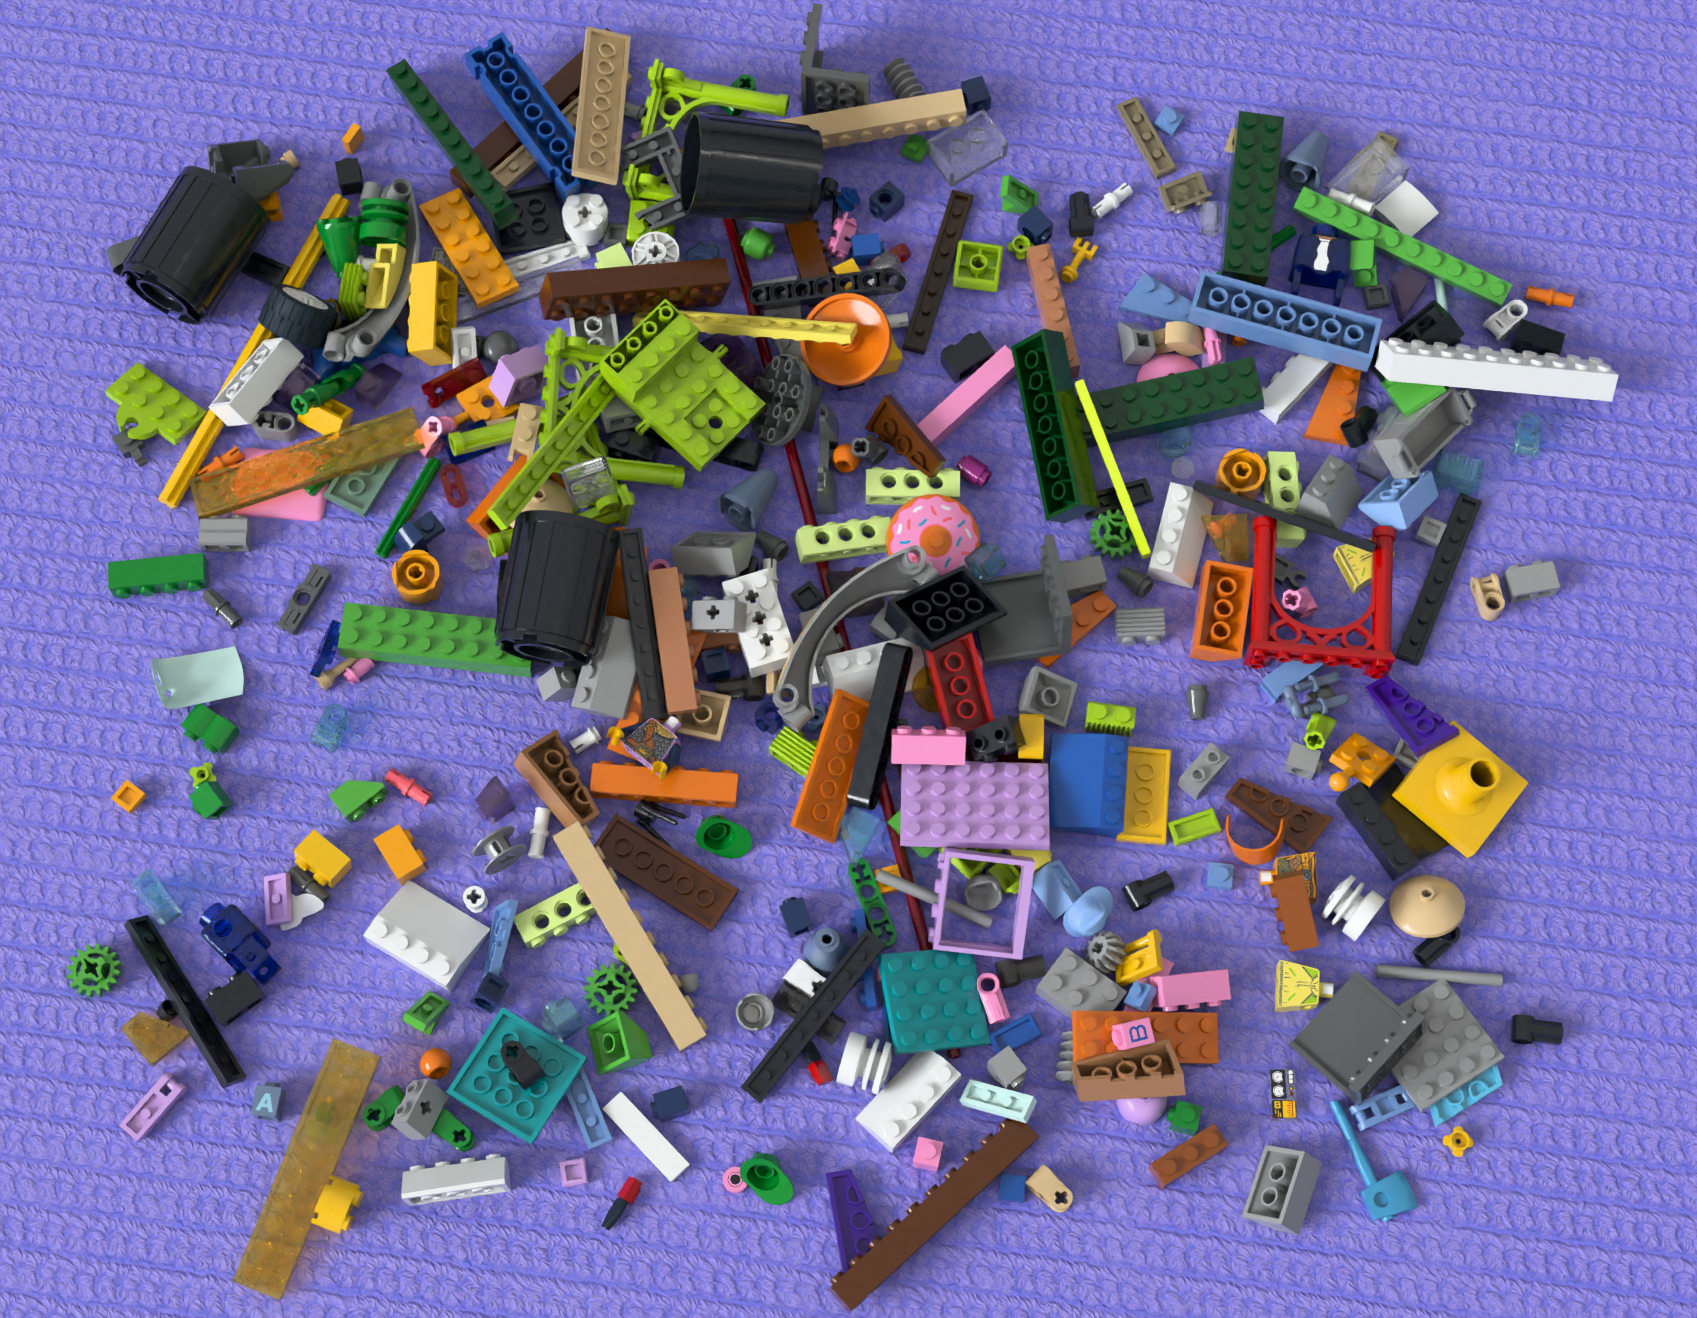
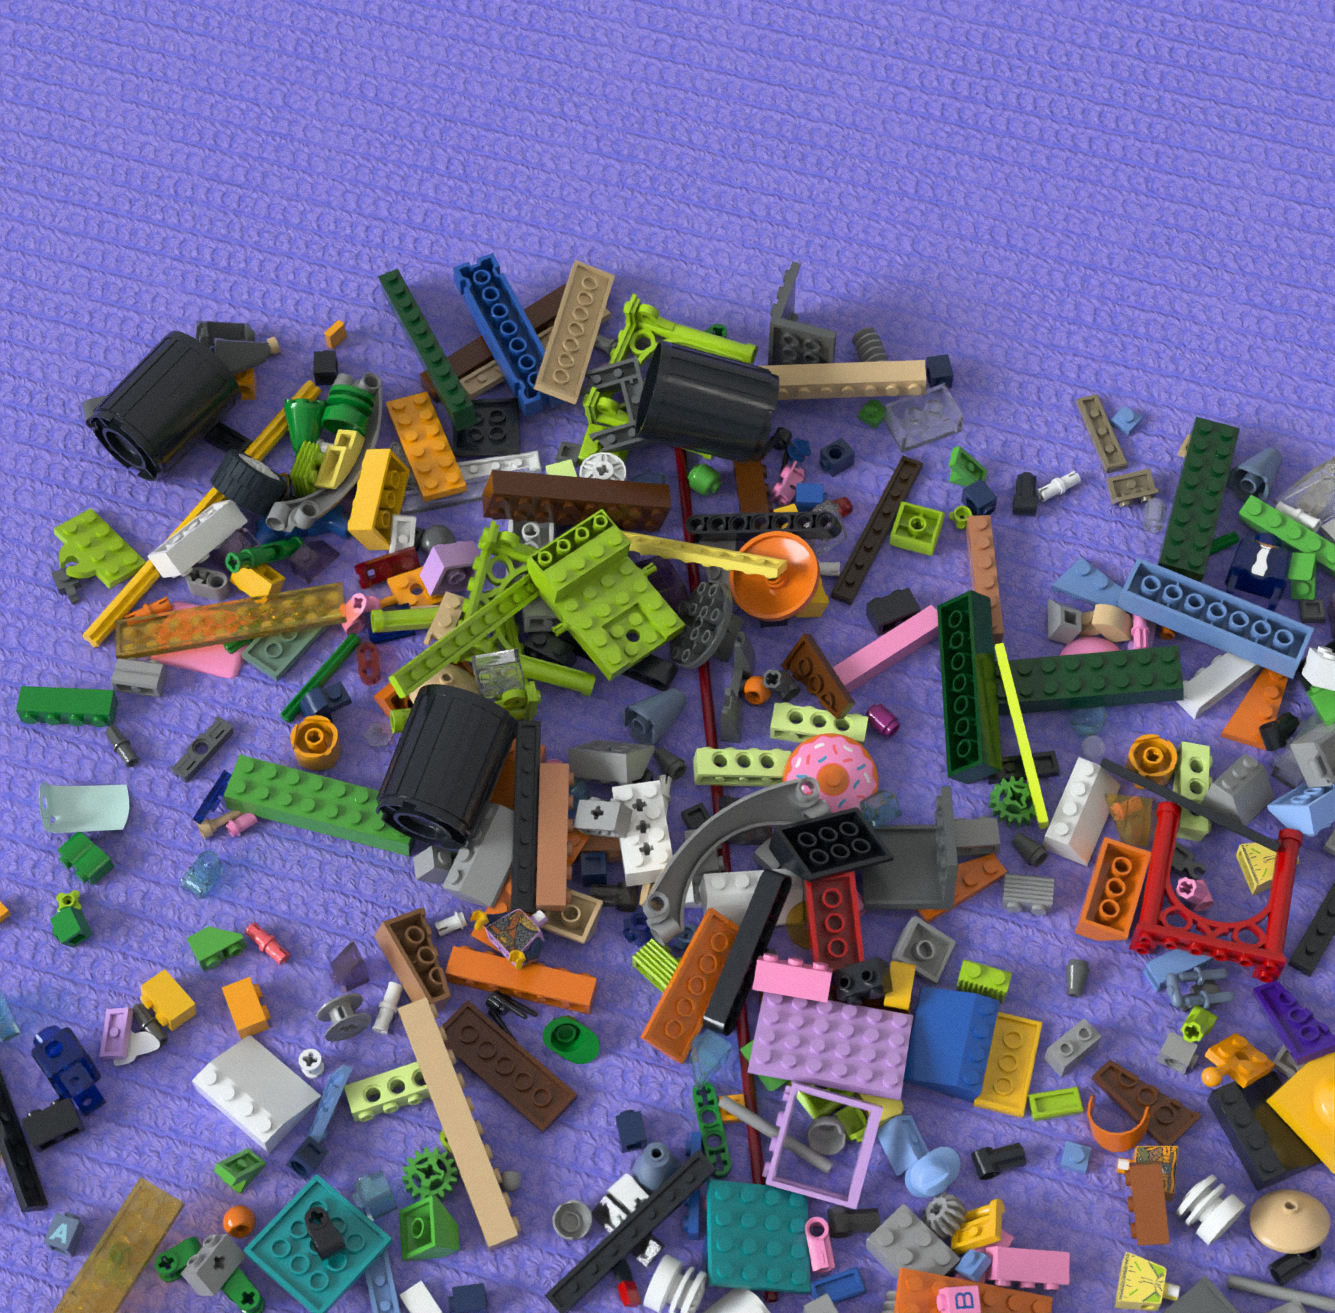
camera: 10 degrees right, 10 degrees down
white brick [562,193,608,247] -> none
yellow hinge [1060,237,1099,283] -> none

